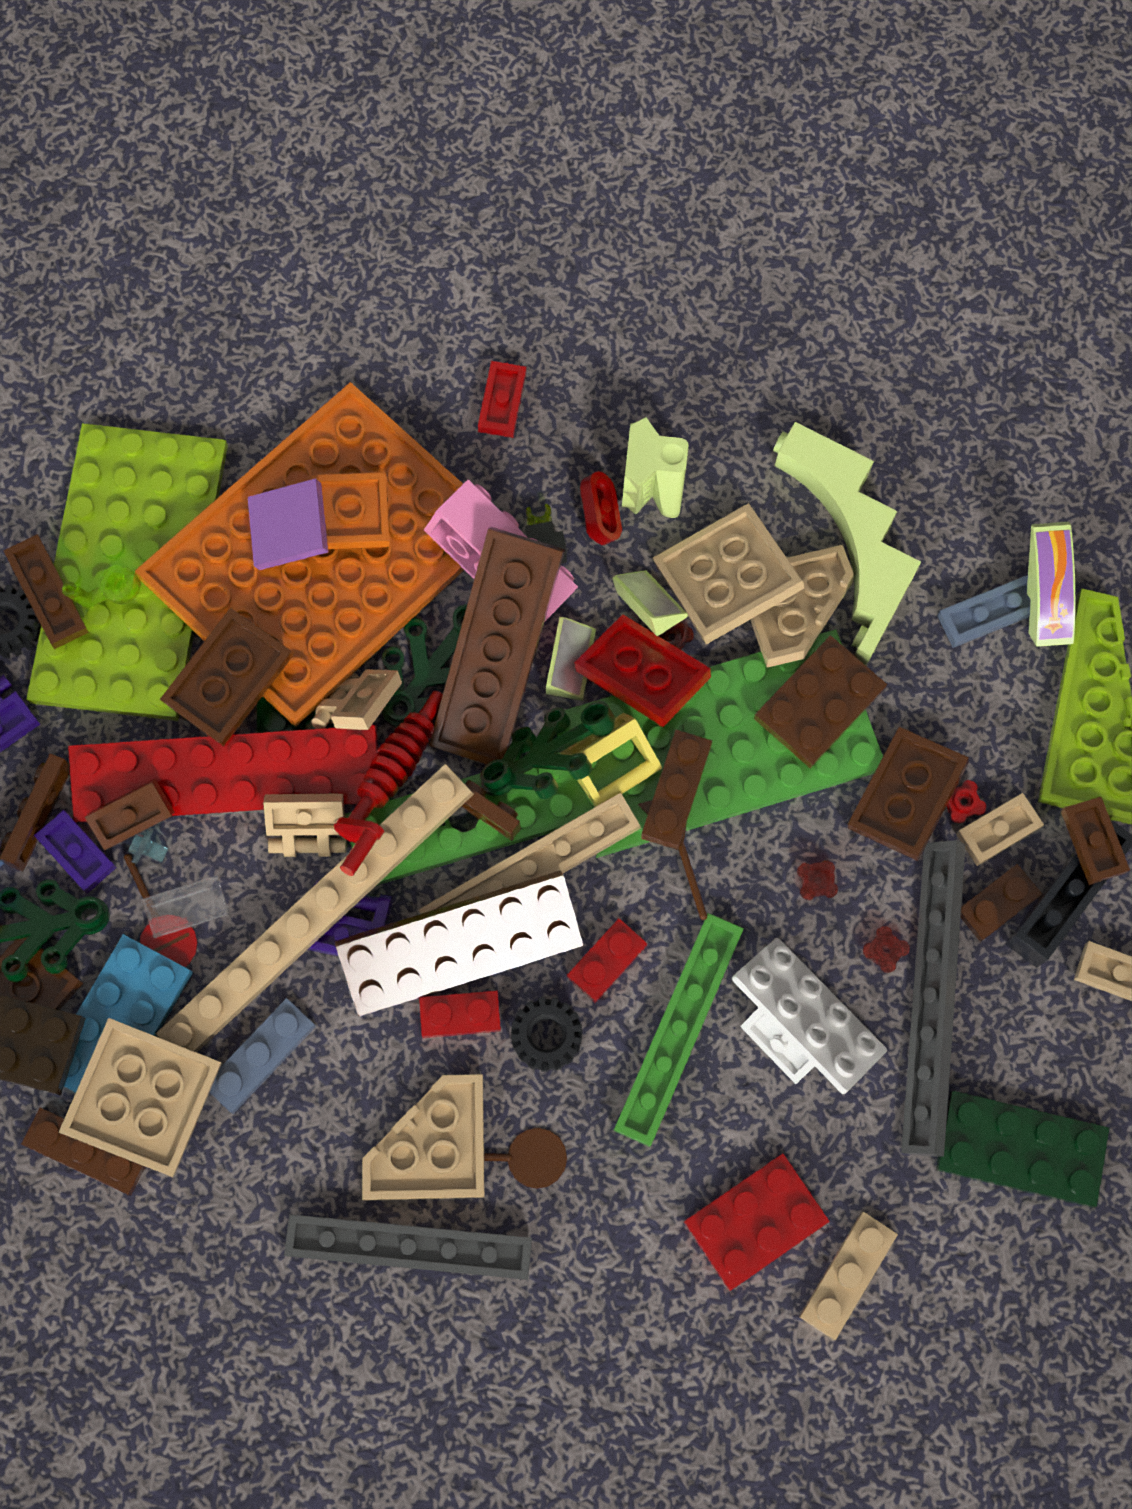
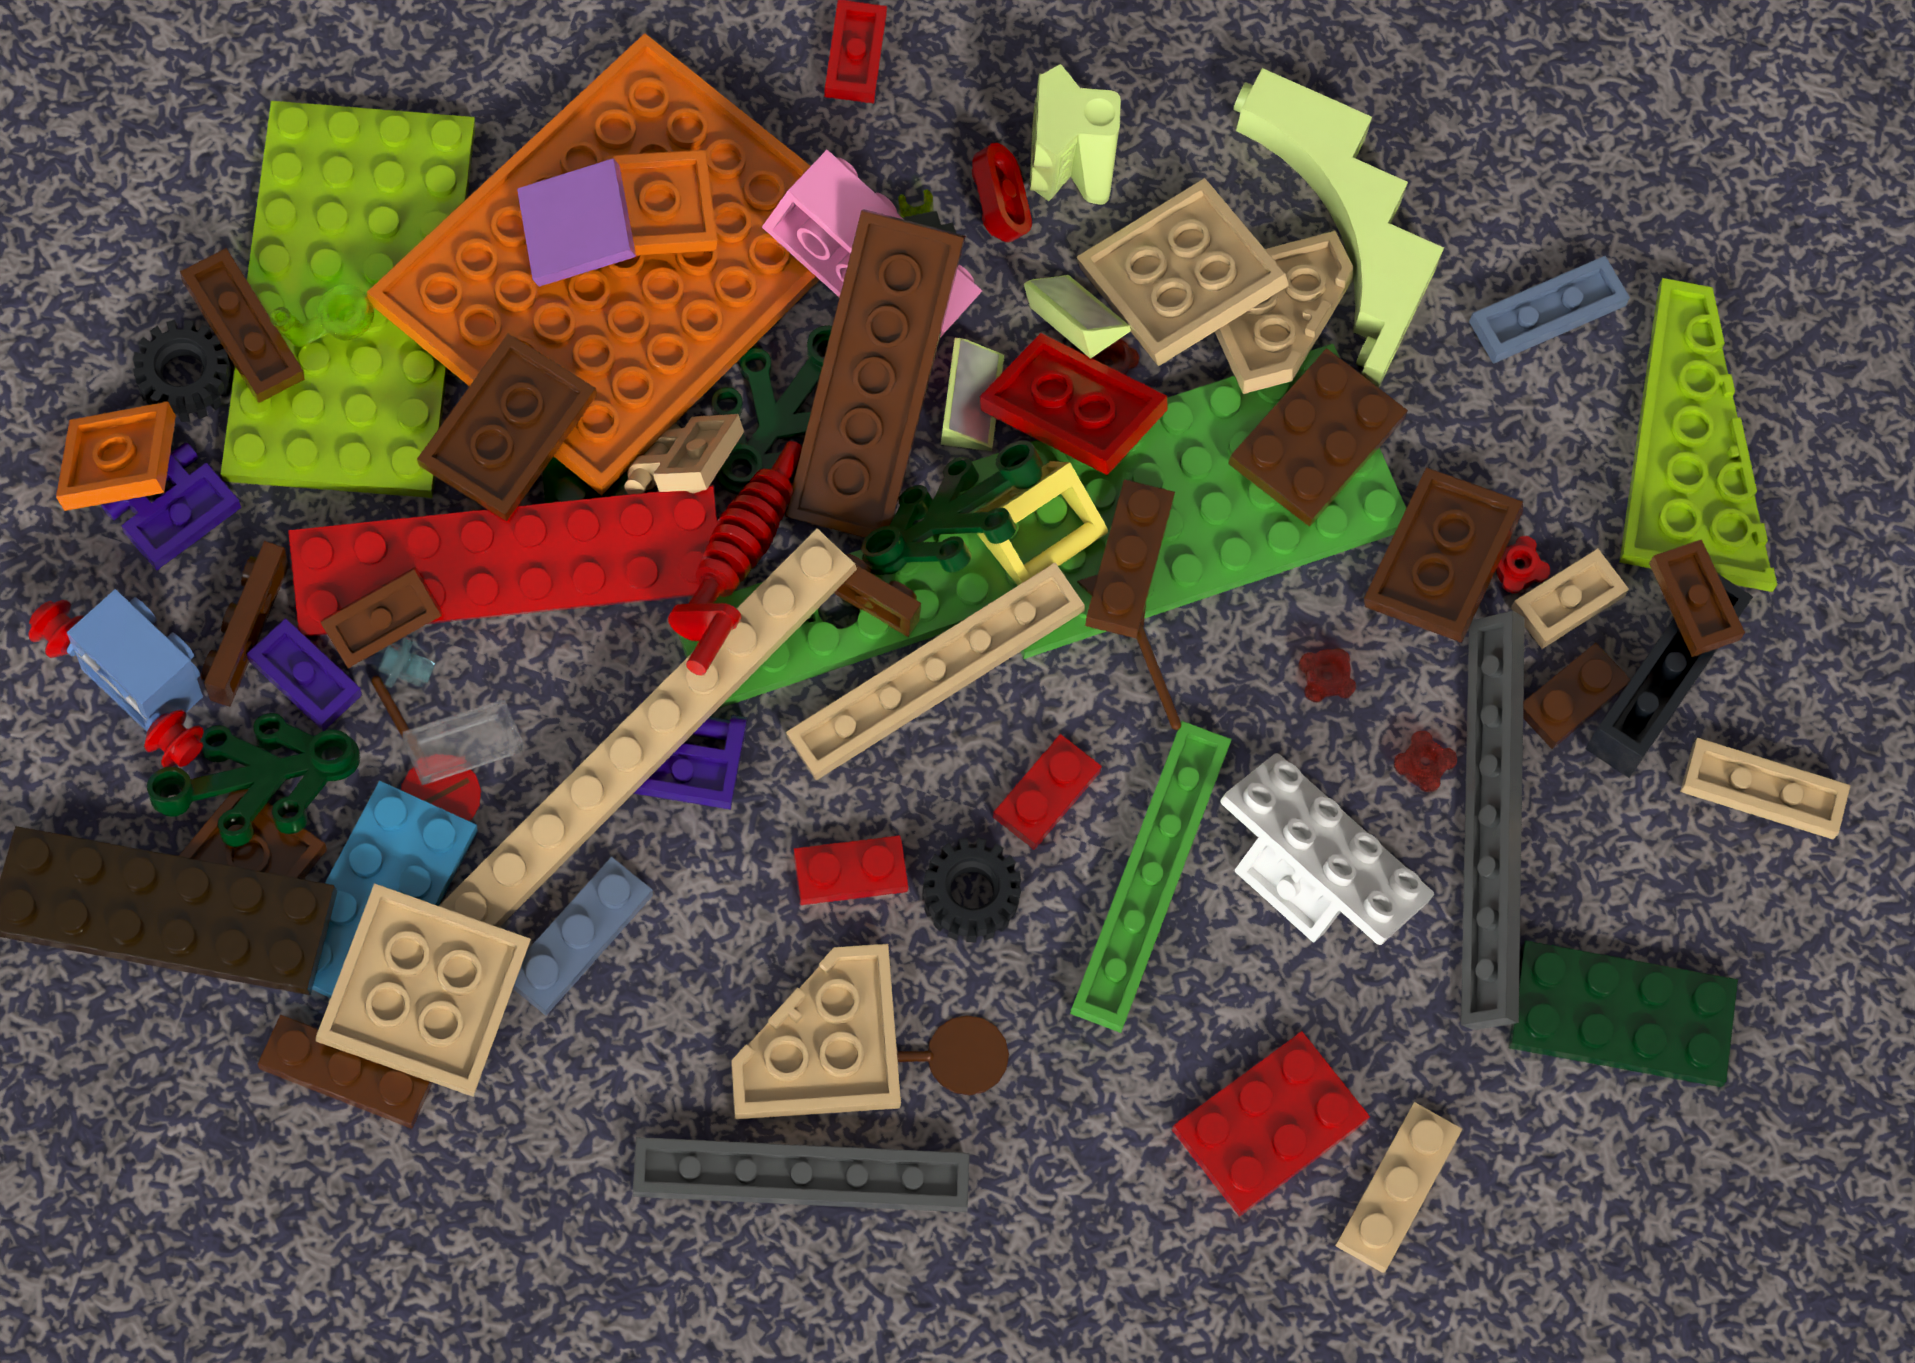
camera: 10 degrees left, 5 degrees down
tan plate [263,794,347,857] -> none
plate [335,870,583,1017] -> none
slope [1027,522,1075,647] -> none

